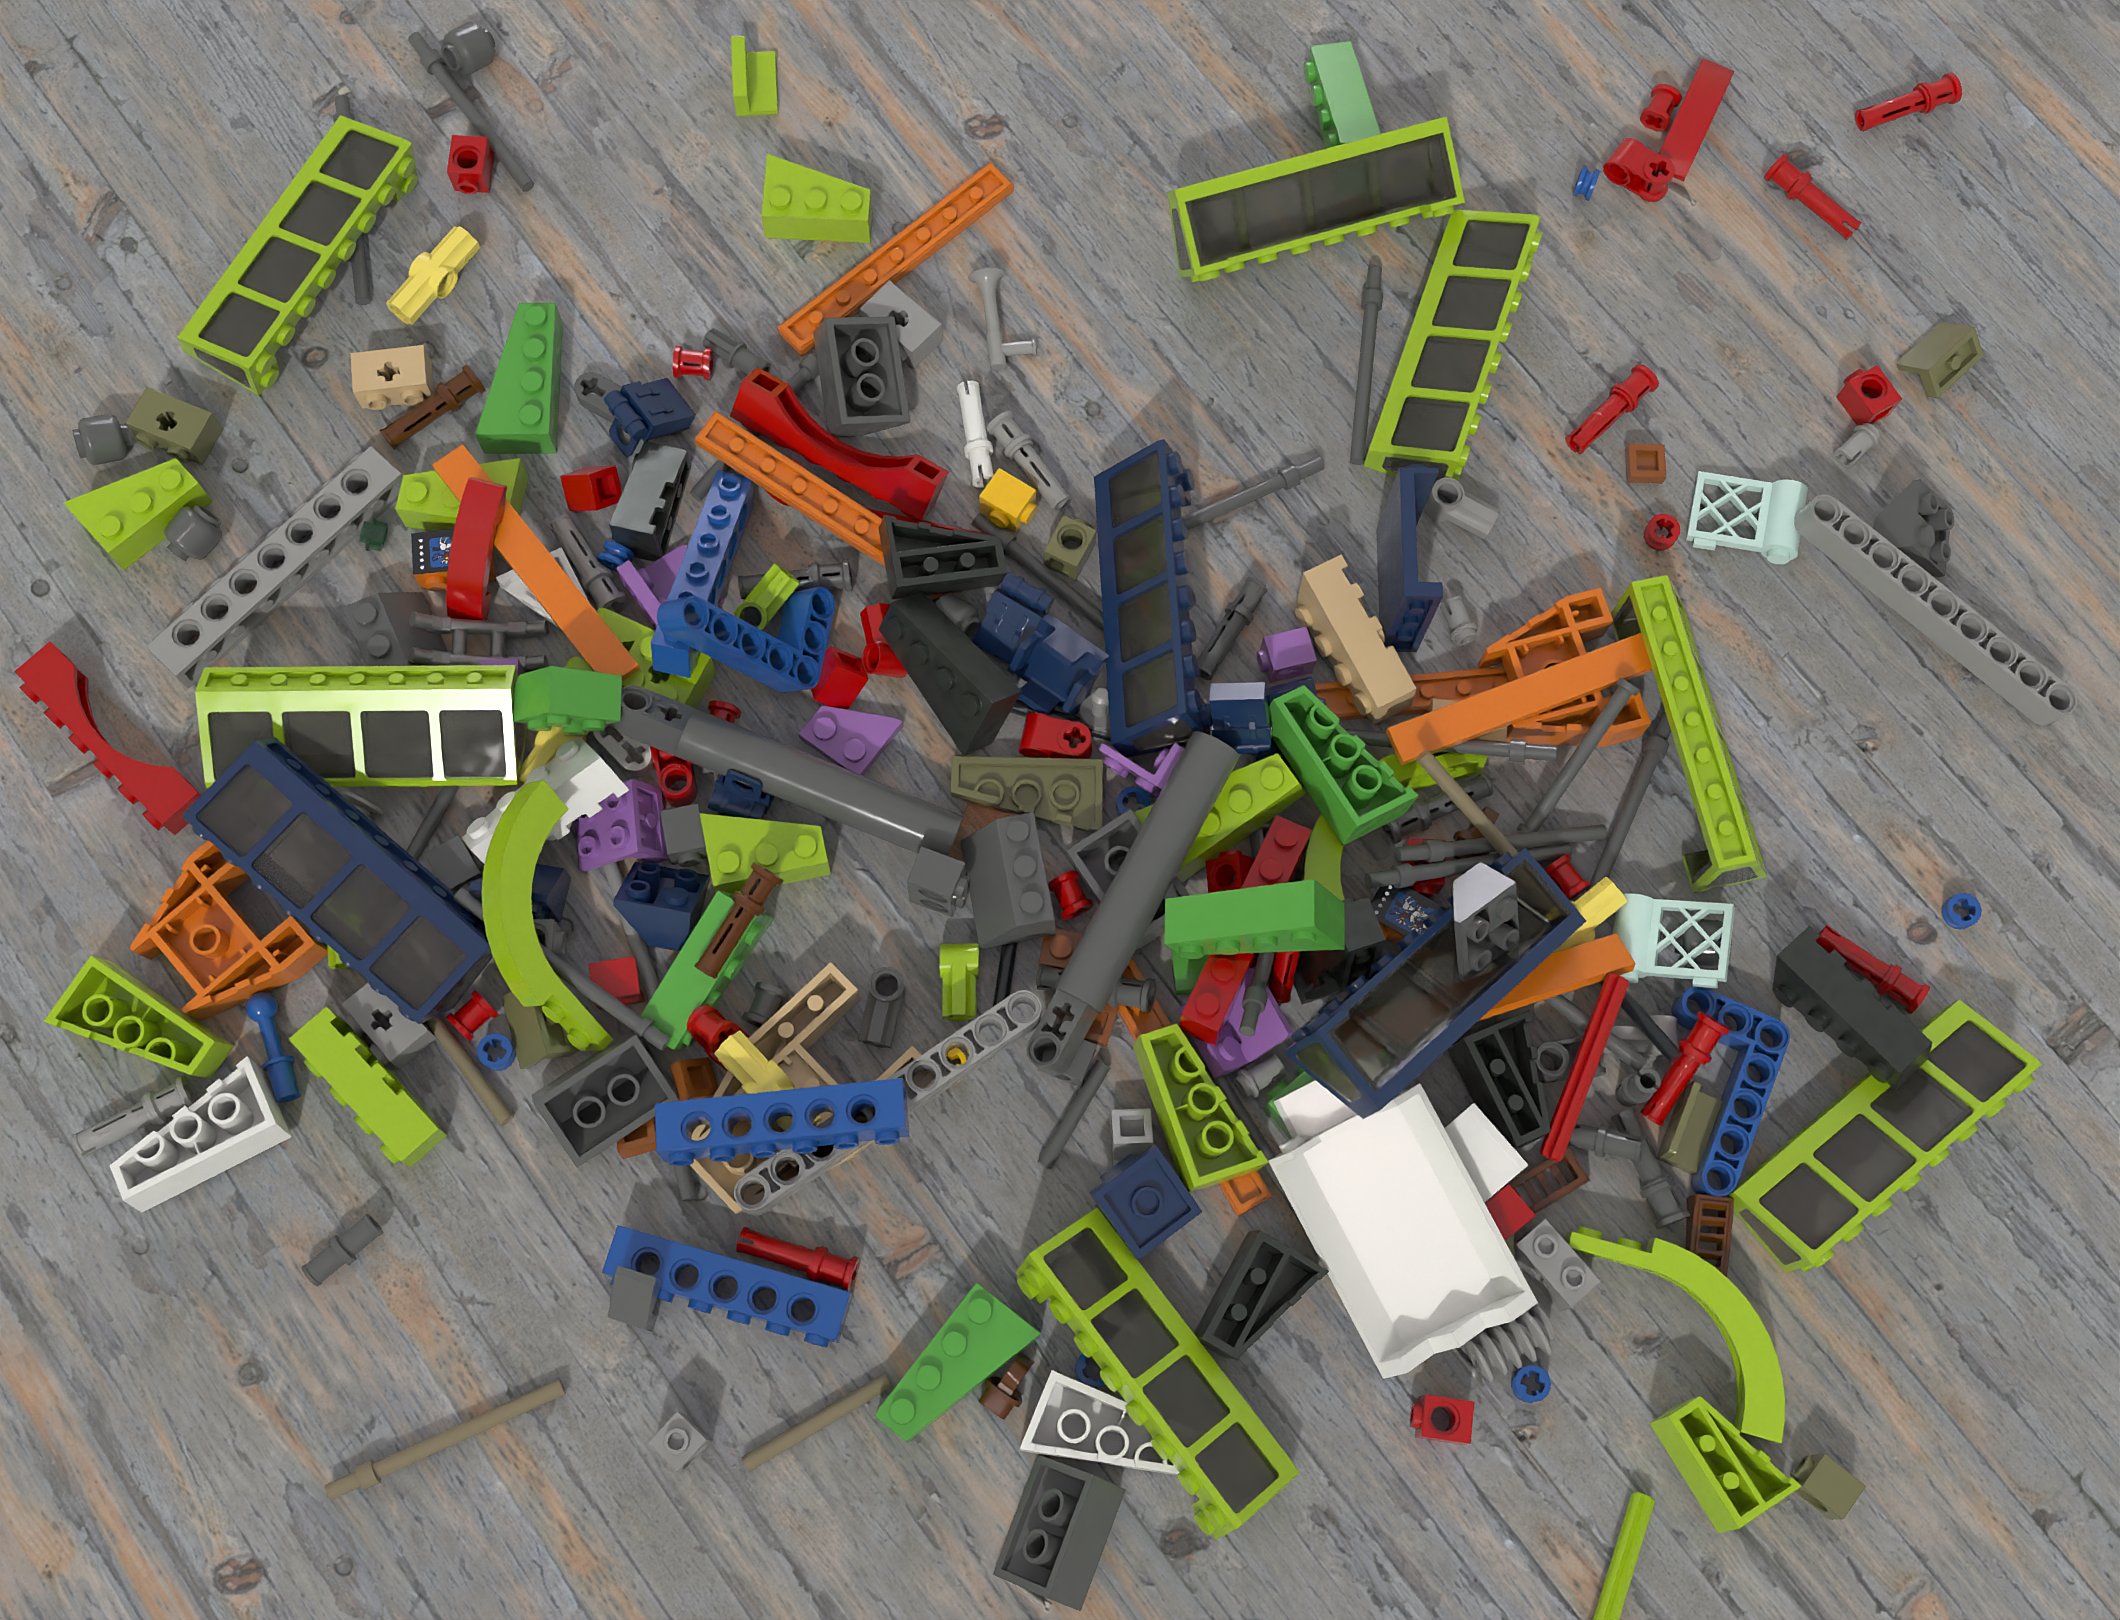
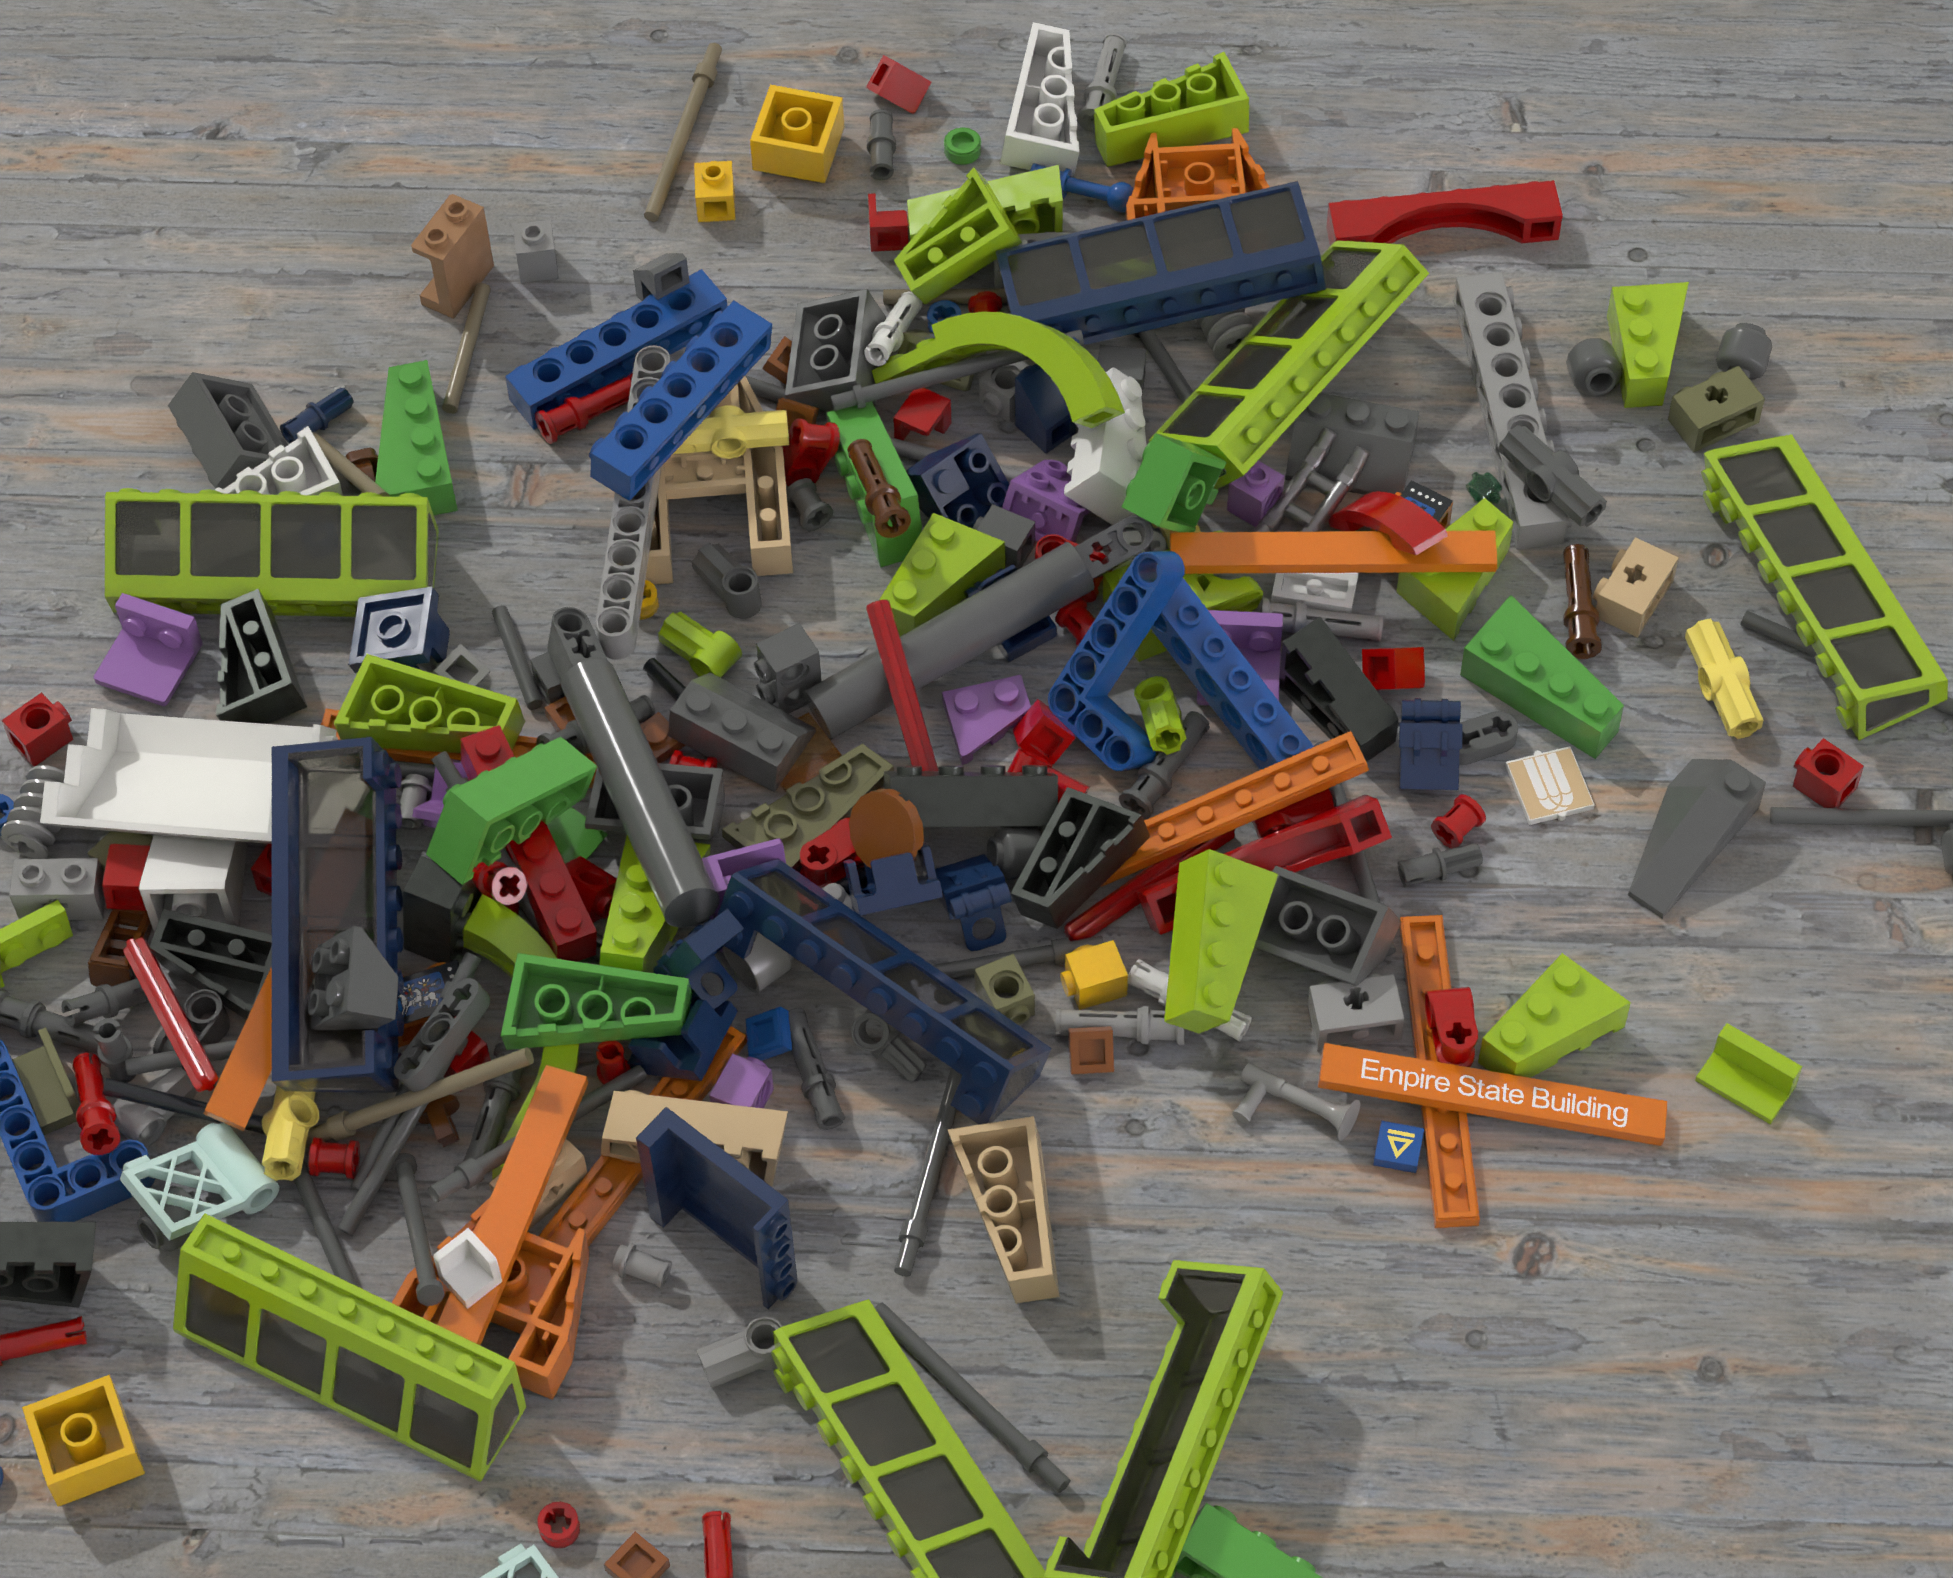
camera: 135 degrees right, 15 degrees down
none -> yellow brick [22,1374,145,1507]
none -> medium lavender bracket [94,593,203,706]
none -> dark blue axle [280,388,354,444]
none -> dark tan bar [312,432,390,497]
none -> dark grey beam [394,978,490,1092]
none -> medium nougat panel [411,194,494,319]
none -> white panel [433,1228,503,1309]
none -> yellow brick [694,161,736,222]
none -> blue tile [745,1007,792,1061]
none -> yellow brick [750,84,844,183]
none -> dark orange tile [849,789,924,868]
none -> white pin [864,291,922,366]
none -> red panel [866,55,932,114]
none -> red axle [866,599,939,771]
none -> red panel [868,193,909,252]
none -> lime wedge [894,167,1022,304]
none -> bright green tile [944,127,981,165]
none -> tan wedge [948,1116,1060,1304]
none -> dark orange plate [1068,1026,1114,1074]
none -> lime wedge [1164,849,1278,1033]
none -> orange tile [1318,1043,1667,1146]
none -> blue tile [1373,1120,1424,1173]
none -> red piece [1425,987,1478,1067]
none -> dark grey piece [1499,425,1607,527]
none -> piece [1505,746,1595,825]
none -> dark grey wedge [1628,759,1766,919]

